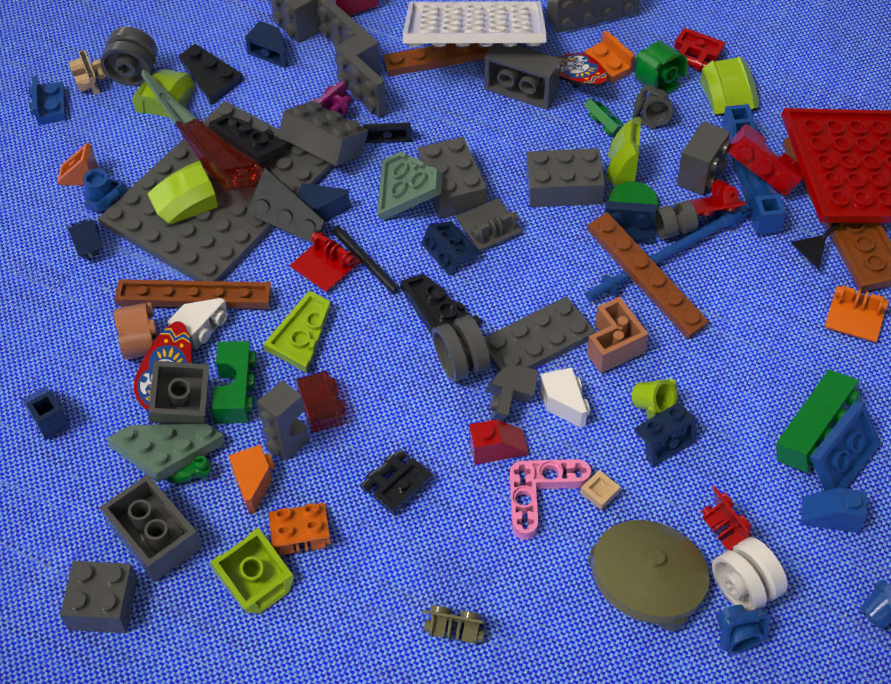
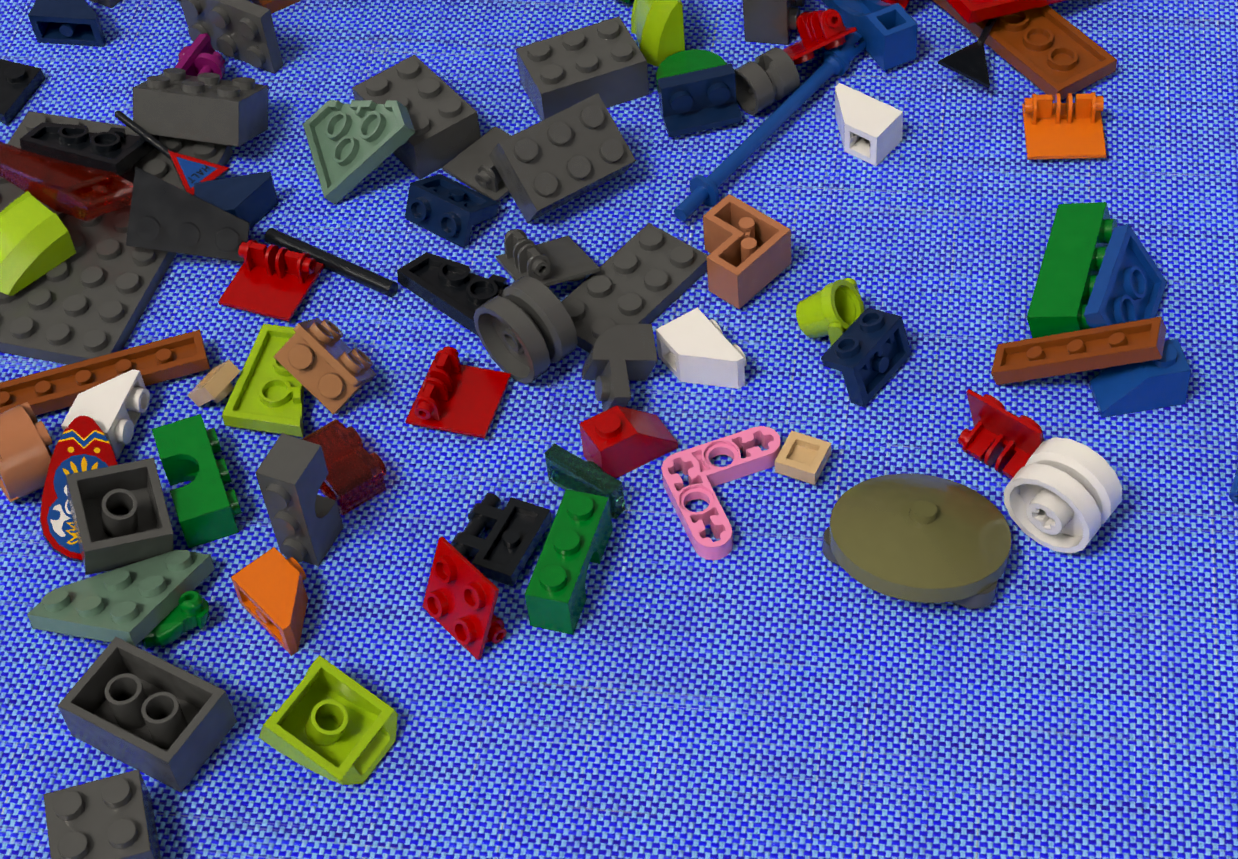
camera: 15 degrees left, 5 degrees down
orange hinge [269,502,331,556] -> none
black slope [363,123,412,143] -> none
olive hinge [422,605,487,644] -> none
dark orange plate [586,212,709,340] -> none
blue piece [716,604,770,654] -> none
none -> piece [115,111,230,196]
none -> tan plate [187,359,241,407]
none -> medium nougat bracket [274,318,377,415]
none -> red hinge [406,346,511,438]
none -> red hinge [422,537,507,660]
none -> dark grey brick [489,93,636,223]
none -> dark grey hinge [496,229,600,288]
none -> green arch [525,489,613,635]
none -> plate [545,444,625,519]
none -> white slope [835,83,903,166]
none -> dark orange plate [991,317,1167,385]

